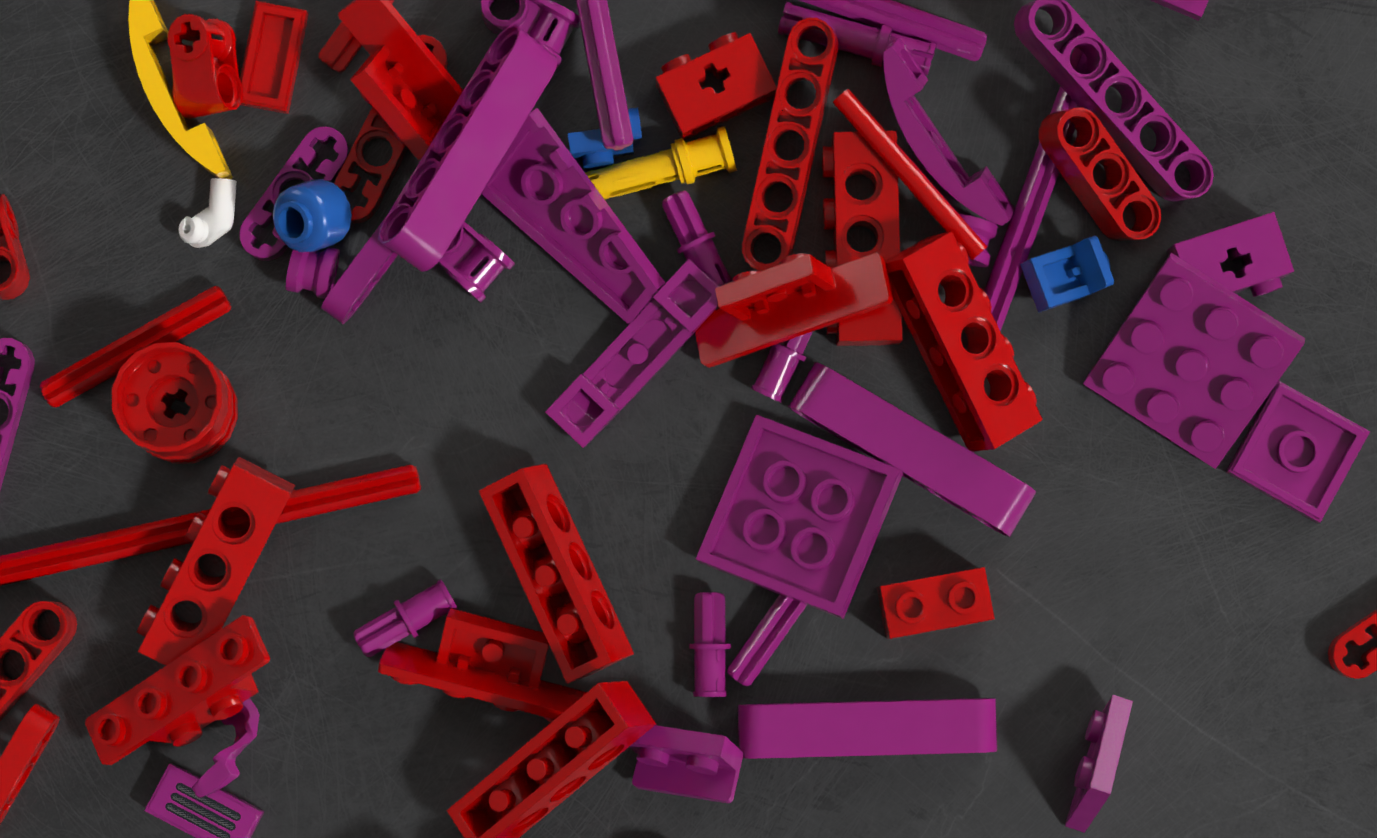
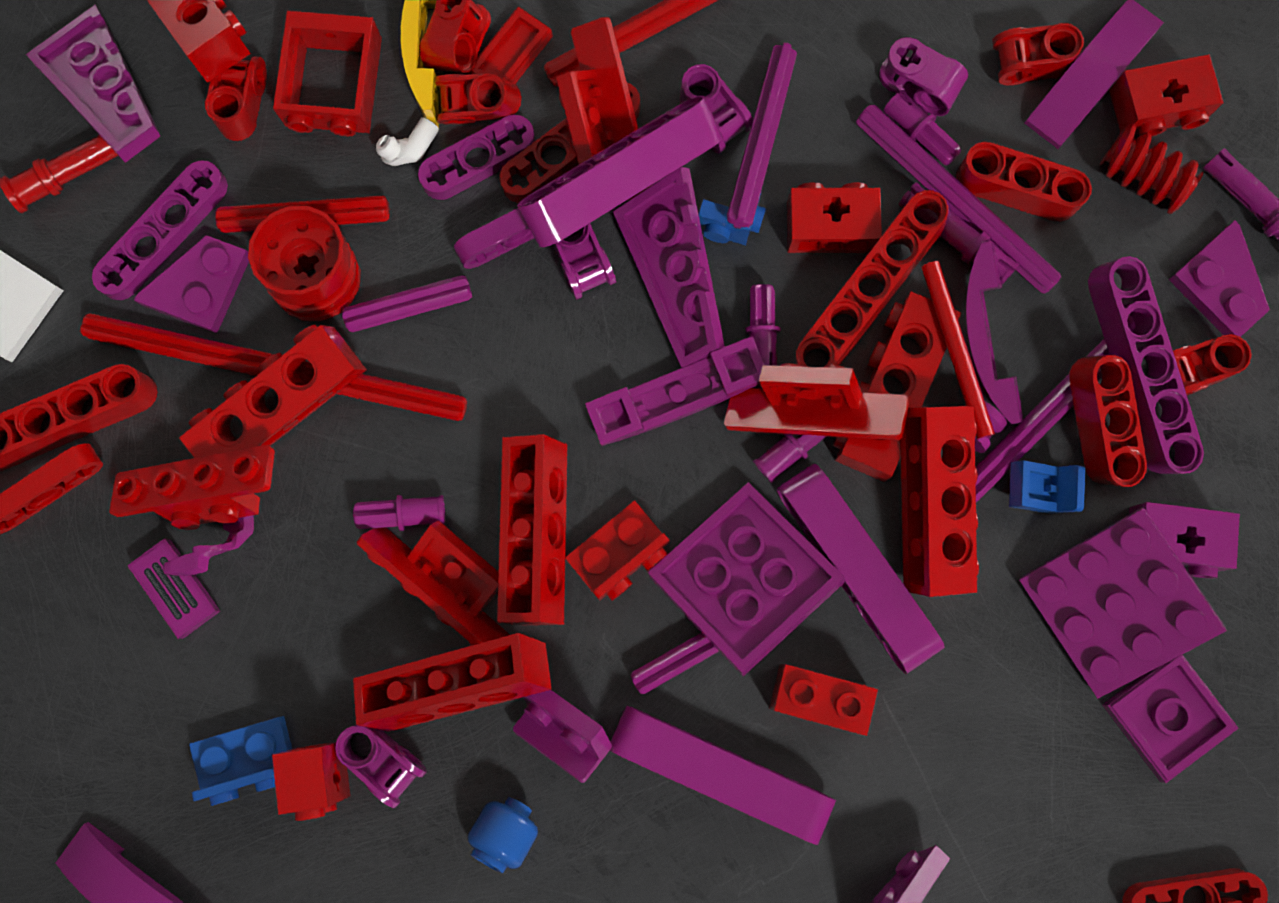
camera: 30 degrees right, 5 degrees down
blue head [273,179,352,253] -> none
magenta wheel [286,247,340,299] -> none
yellow pin [585,126,737,199] -> none
magenta axle [689,592,731,697] -> none
none -> magenta wing [134,235,249,334]
none -> red window [273,11,382,137]
none -> magenta axle [342,275,472,332]
none -> red piece [435,73,522,124]
none -> red bracket [565,500,670,601]
none -> red piece [1173,334,1252,396]

